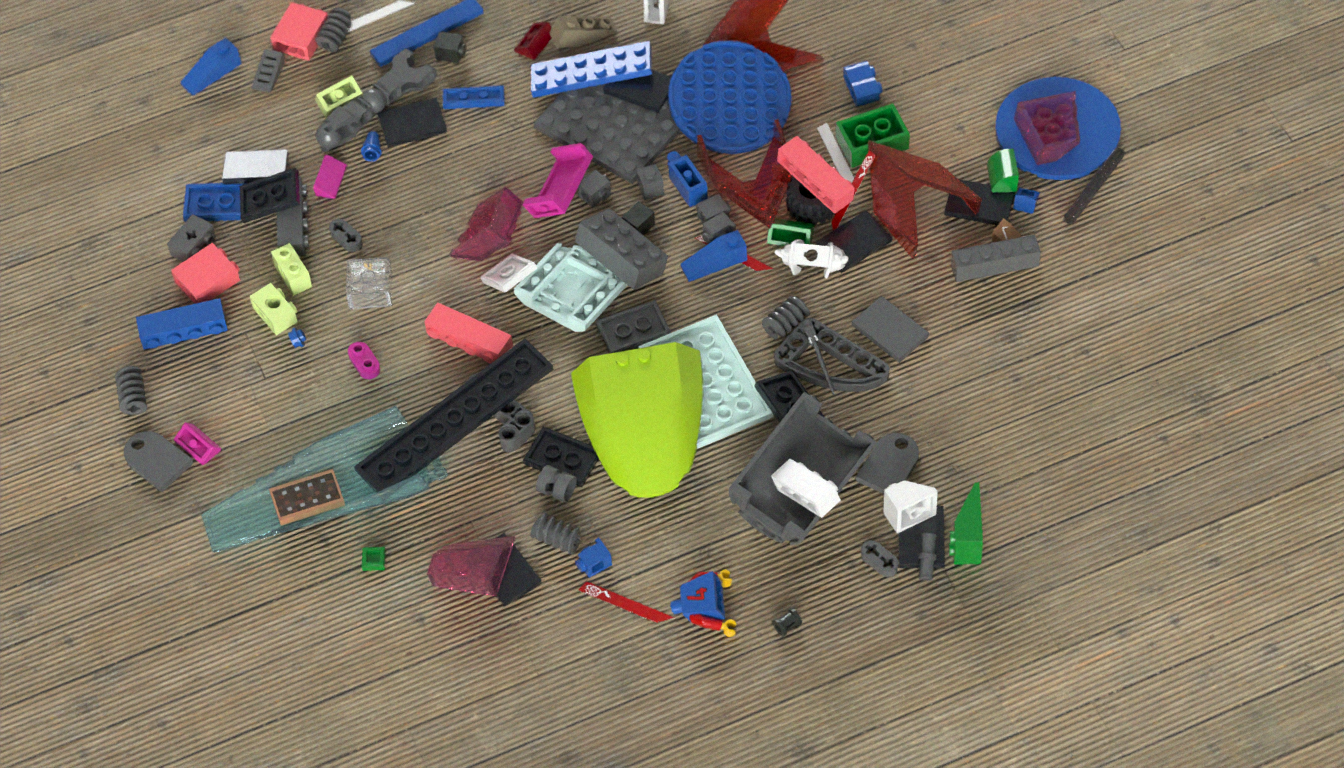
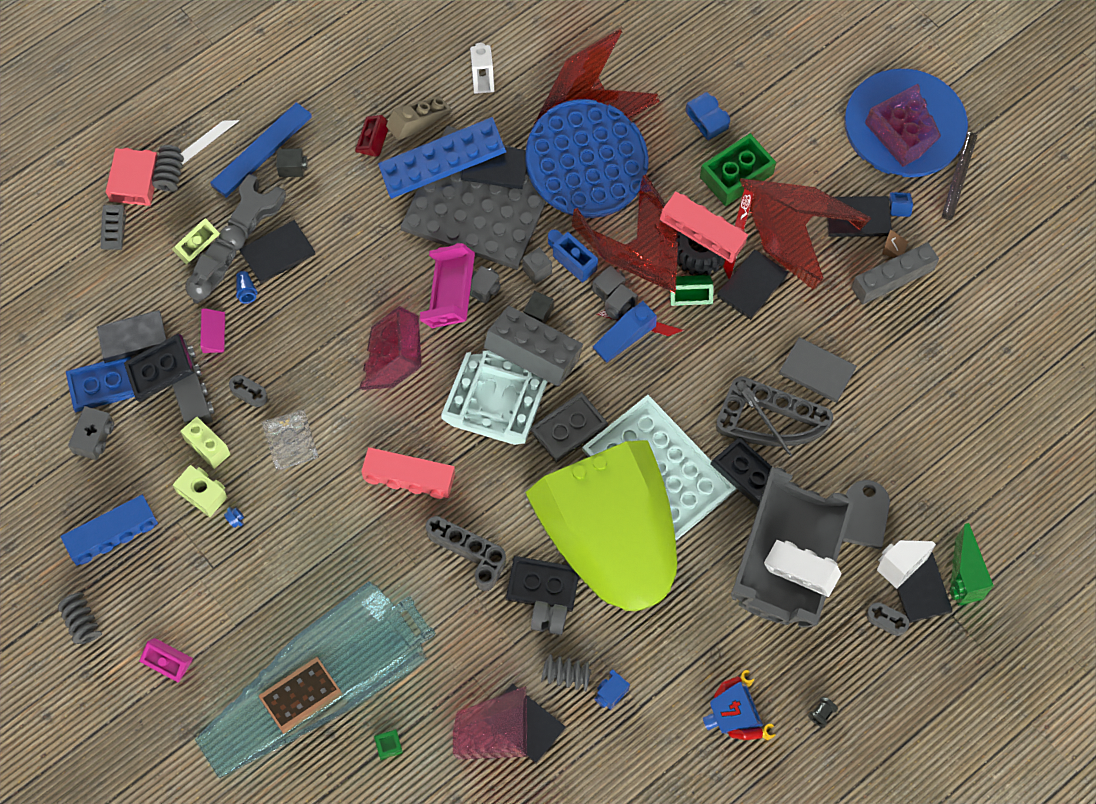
camera: 20 degrees left, 10 degrees up
dark grey tile [124,431,193,492] -> none
coral brick [171,243,240,304] -> none
blue slope [180,37,241,96] -> none
dark pink plate [348,342,380,380] -> none
black plate [354,338,554,499] -> none
blue tile [443,85,505,109] -> none
white tile [480,253,537,292] -> none
red sticker [578,581,674,623] -> none
dark grey piece [762,296,810,340] -> none
white piece [775,239,849,279] -> none
white sticker [817,123,854,183] -> none
dark grey pin [918,533,937,581] -> none
green brick [987,149,1019,192] -> none

